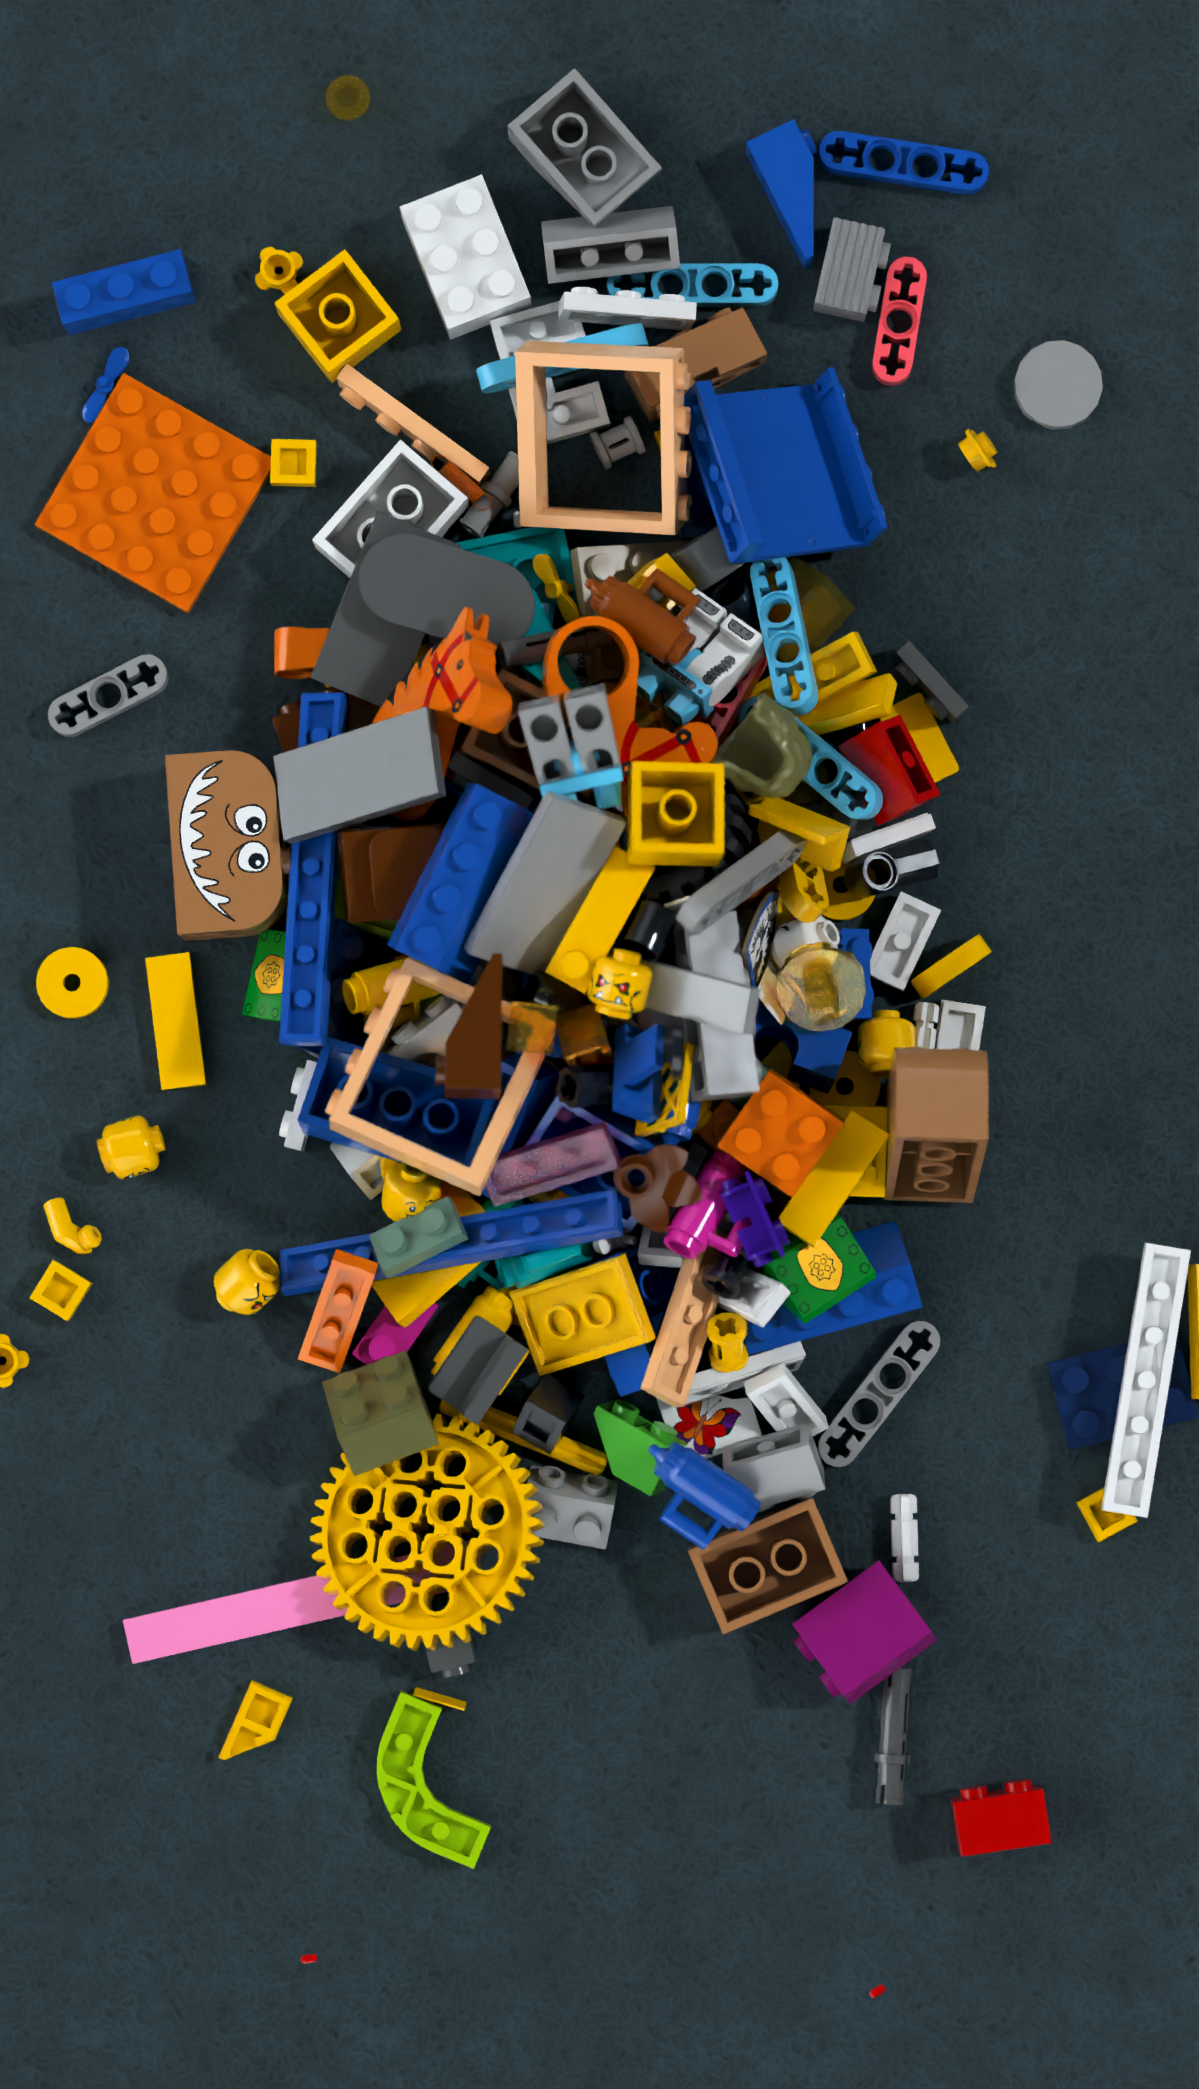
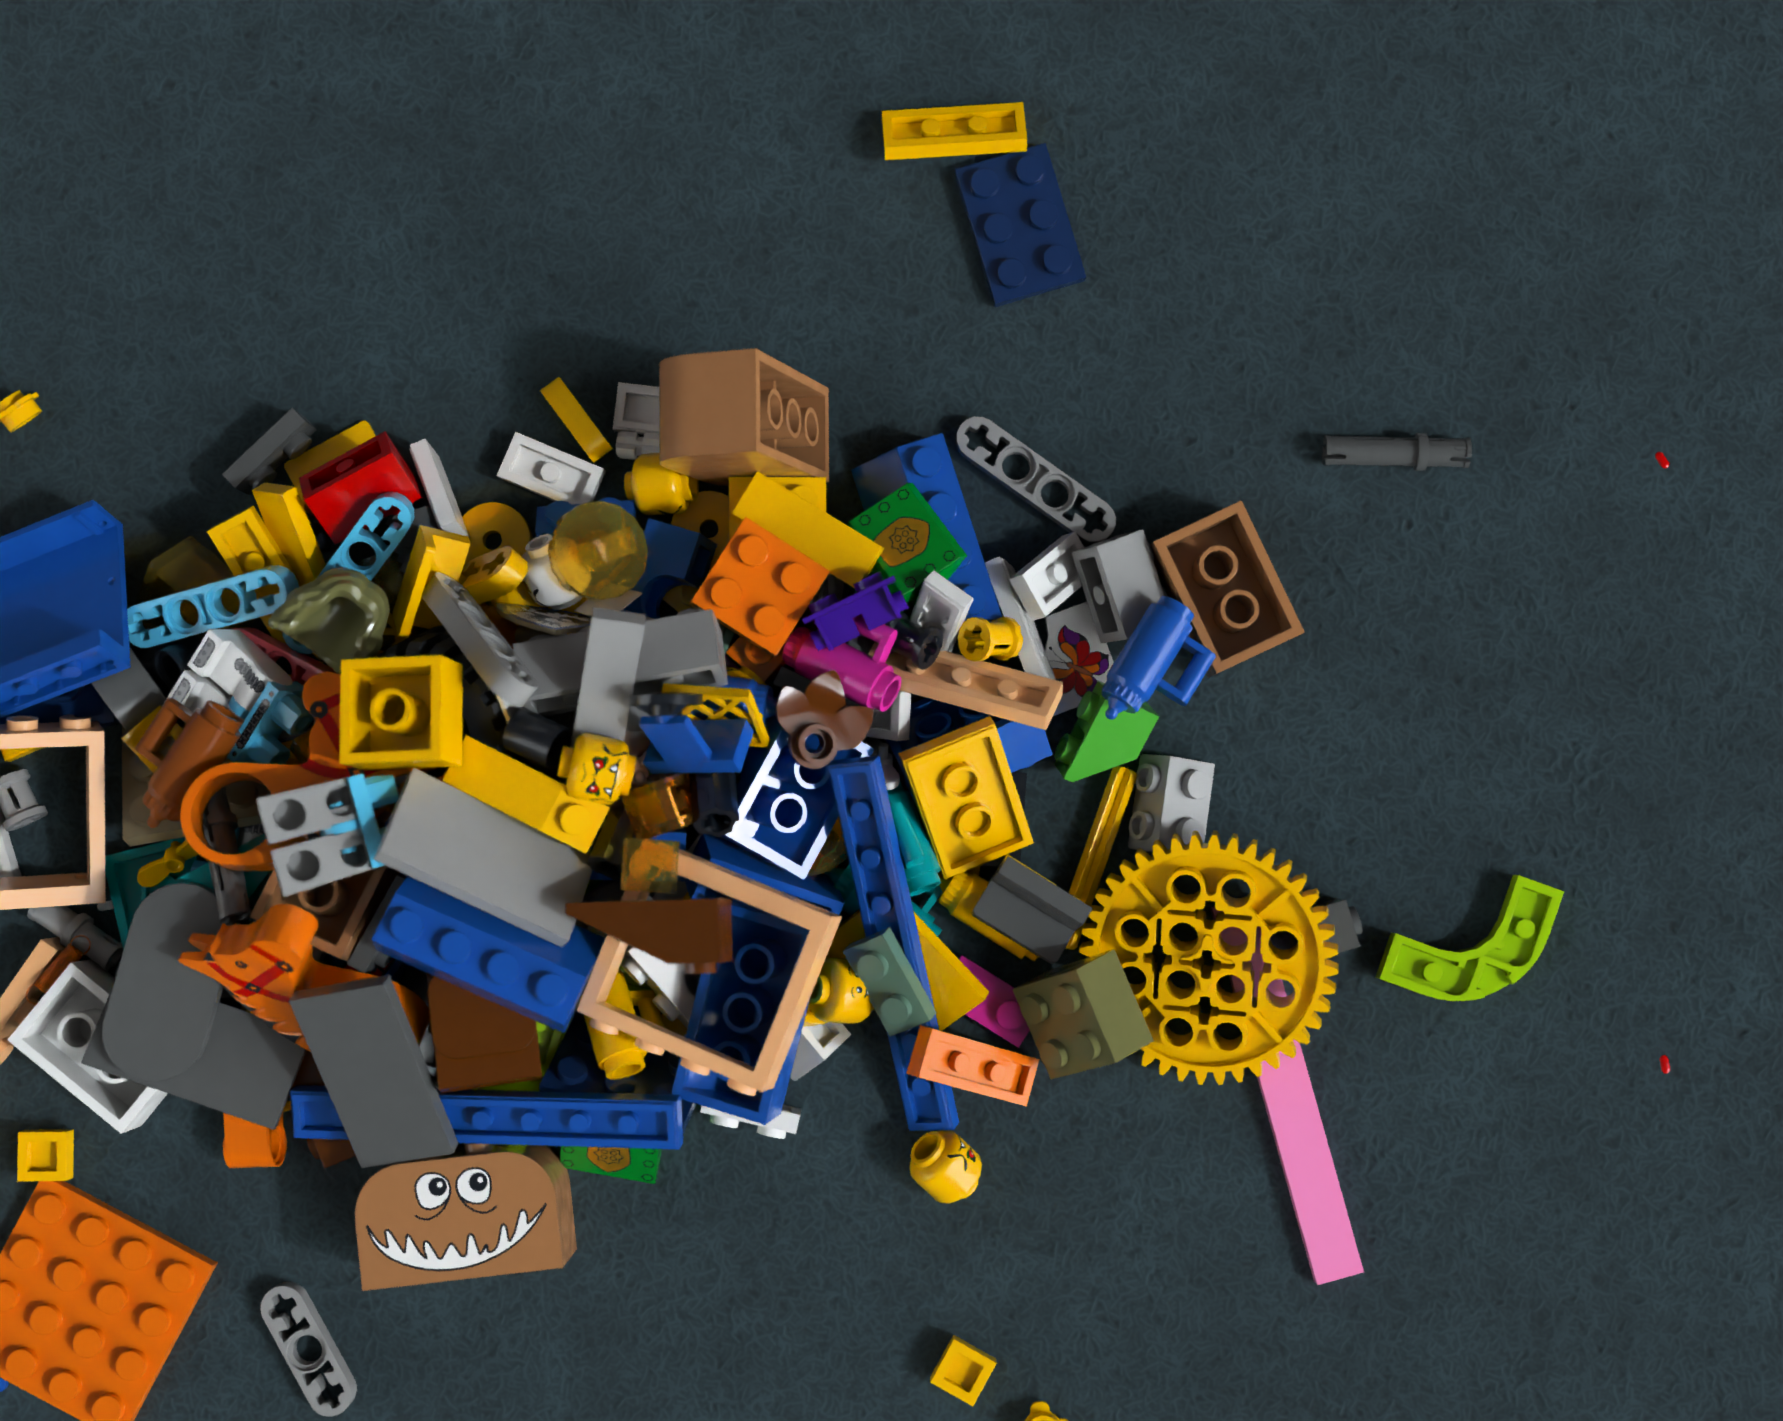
camera: 100 degrees left, 0 degrees up
yellow piece [36,947,109,1019] -> none
yellow arm [43,1198,102,1254] -> none
yellow head [97,1115,166,1180] -> none
yellow tile [145,952,207,1090] -> none
yellow tile [218,1680,293,1760] -> none
yellow piece [413,1687,467,1711] -> none
clear pink plate [485,1121,621,1207] -> none
black brick [512,1374,585,1454] -> none
magenta brick [792,1561,937,1704] -> none
black piece [844,841,939,898] -> none
white axle [890,1494,919,1582] -> none
red brick [950,1778,1051,1857] -> none
yellow tile [1076,1487,1137,1543] -> none
white plate [1101,1243,1191,1518] -> none

